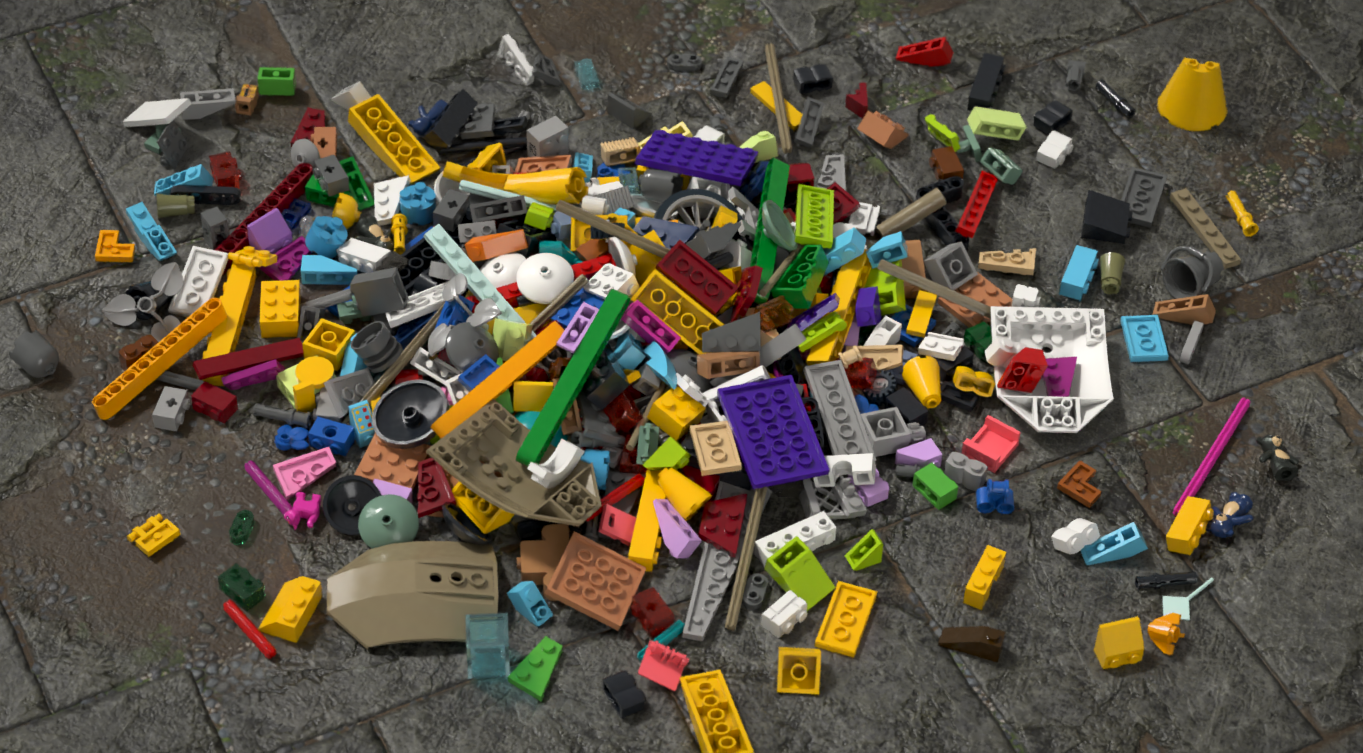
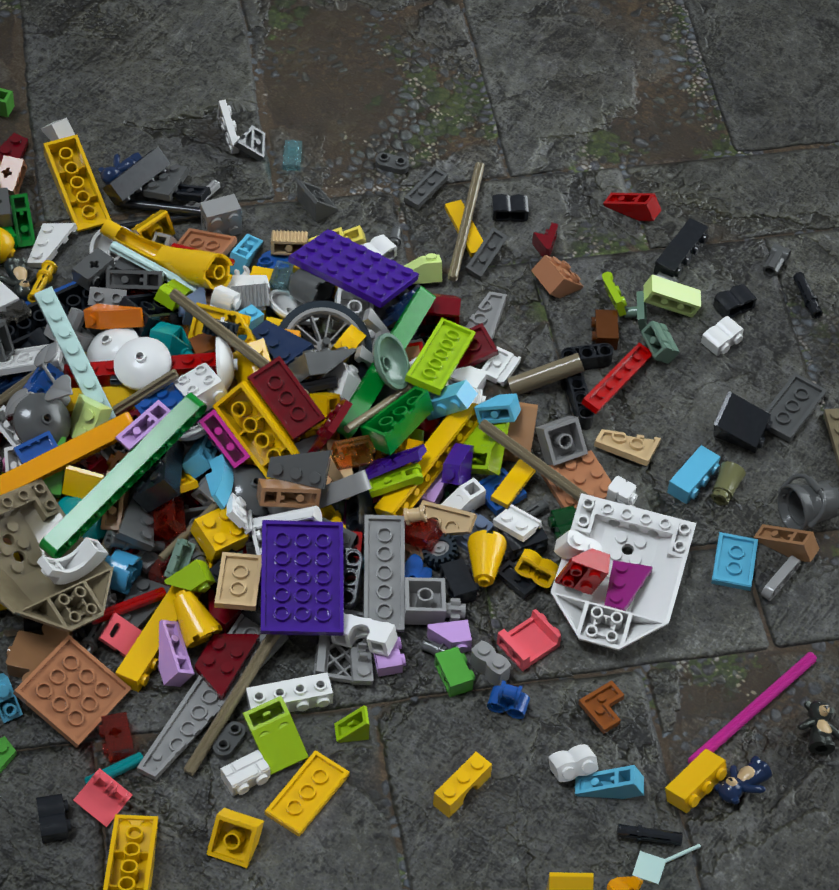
camera: 15 degrees right, 5 degrees up
dark azure brick [399,182,437,225] -> none
dark brown slope [938,626,1006,662] -> none

